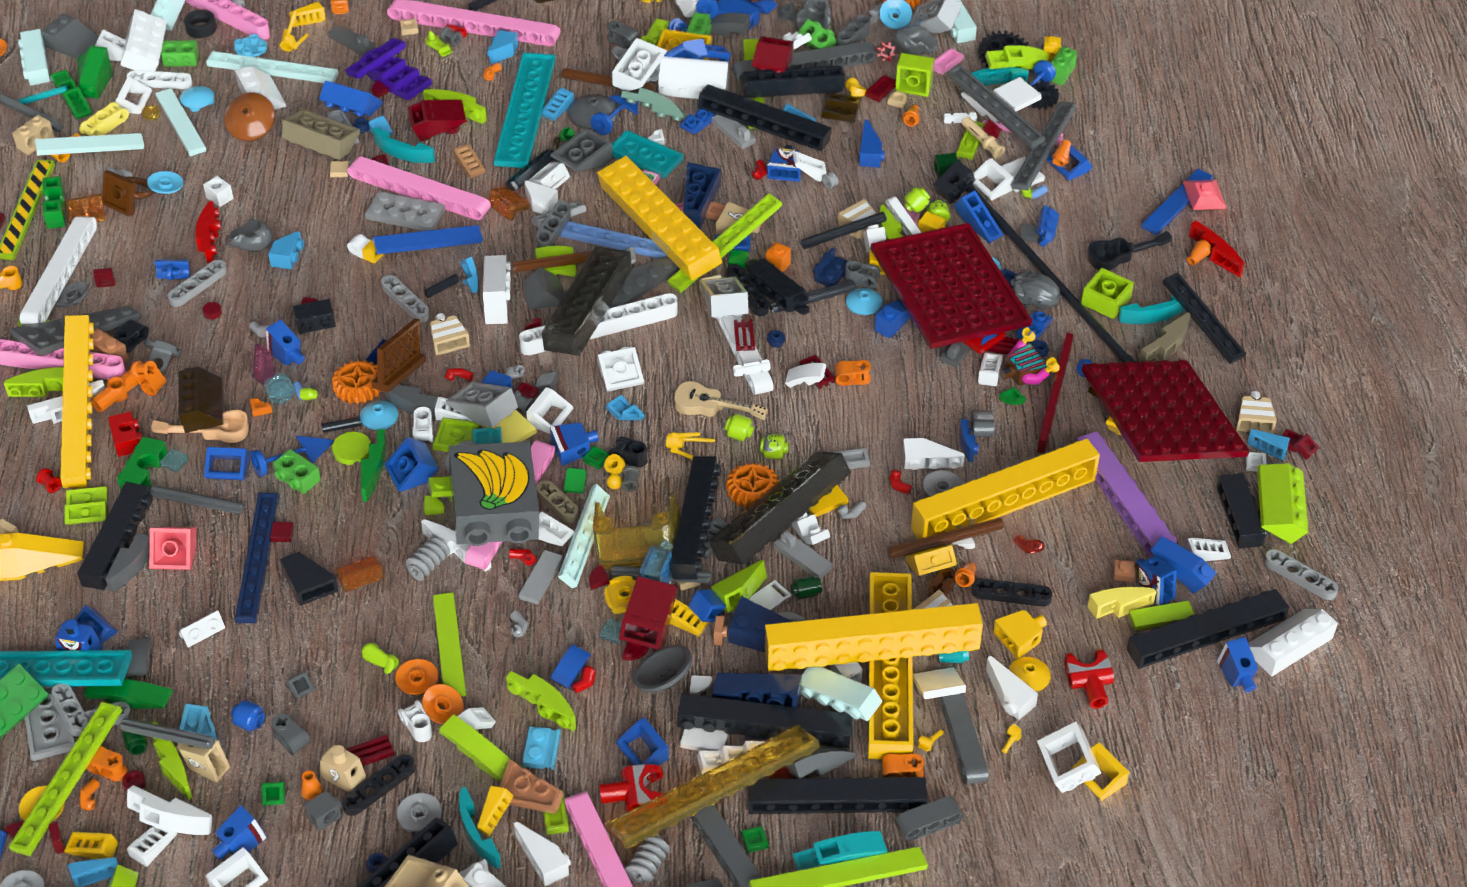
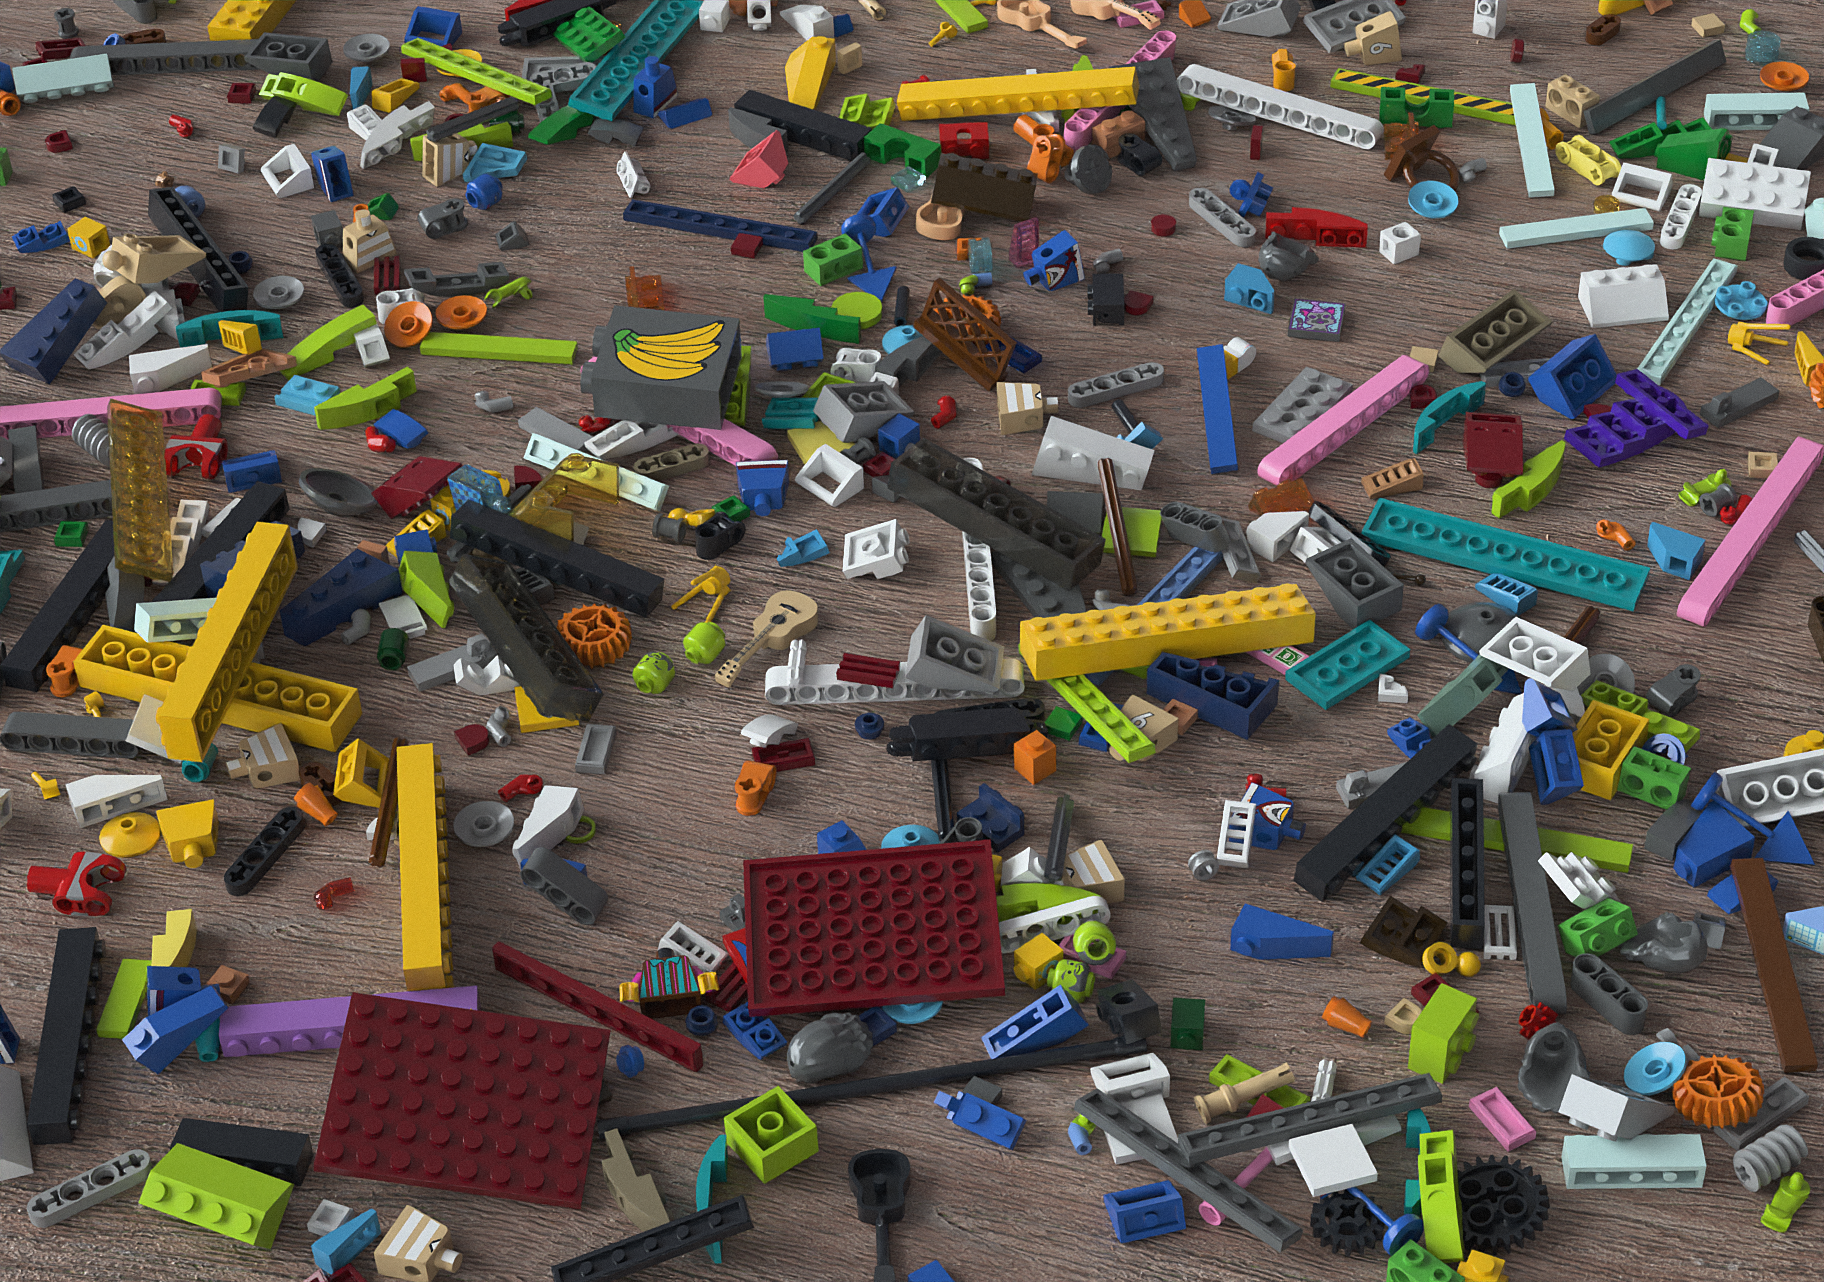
camera: 110 degrees right, 5 degrees down
dark orange dish [224,92,275,141] -> none
black slope [280,552,339,606] -> none
dark azure slope [369,116,393,135] -> none
green cylinder [559,127,574,142] -> none
green slope [564,468,587,494] -> none
dark red slope [752,36,794,73] -> none
green tile [999,387,1026,405] -> none
orange cone [1052,140,1071,167] -> none
white slope [1186,538,1231,561] -> none
none -> dark grey slope [404,262,510,297]
none -> dark red tile [454,724,489,756]
none -> tile [1287,298,1346,342]

